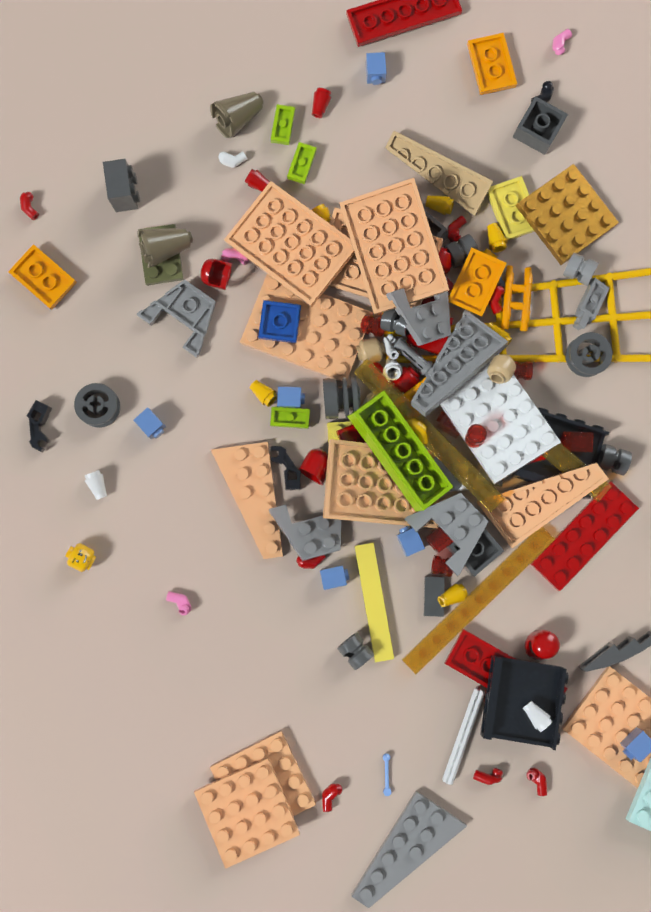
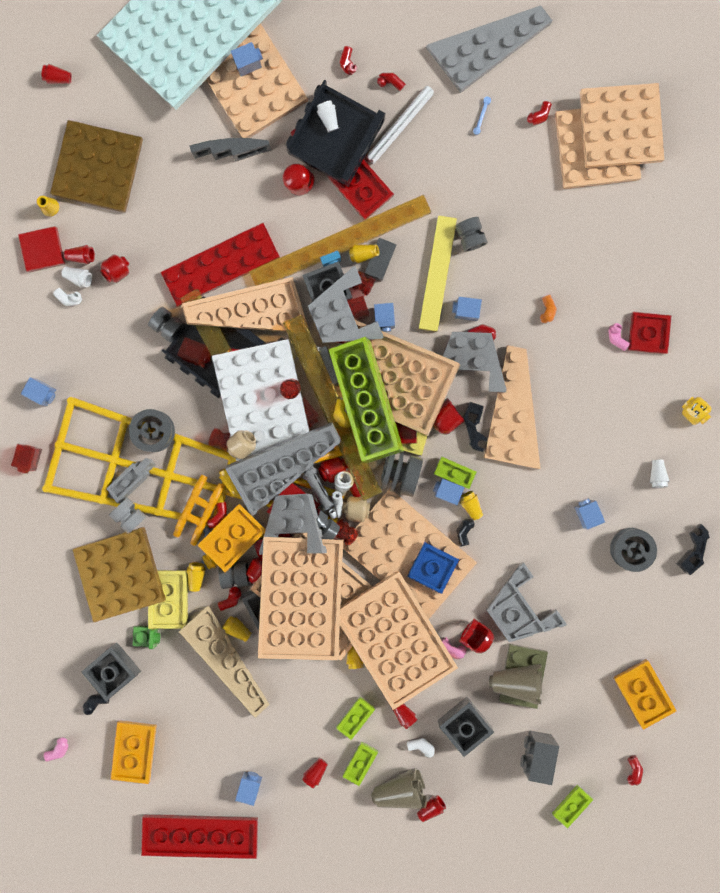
camera: 160 degrees left, 5 degrees up
none -> bright green bracket [133,626,161,649]
none -> dark azure plate [320,250,342,267]
none -> red cone [417,795,446,822]
none -> dark grey brick [438,697,494,757]
none -> black arm [456,519,475,547]
none -> orange arm [540,295,557,324]
none -> lime plate [552,784,593,829]
none -> red tile [628,312,672,354]

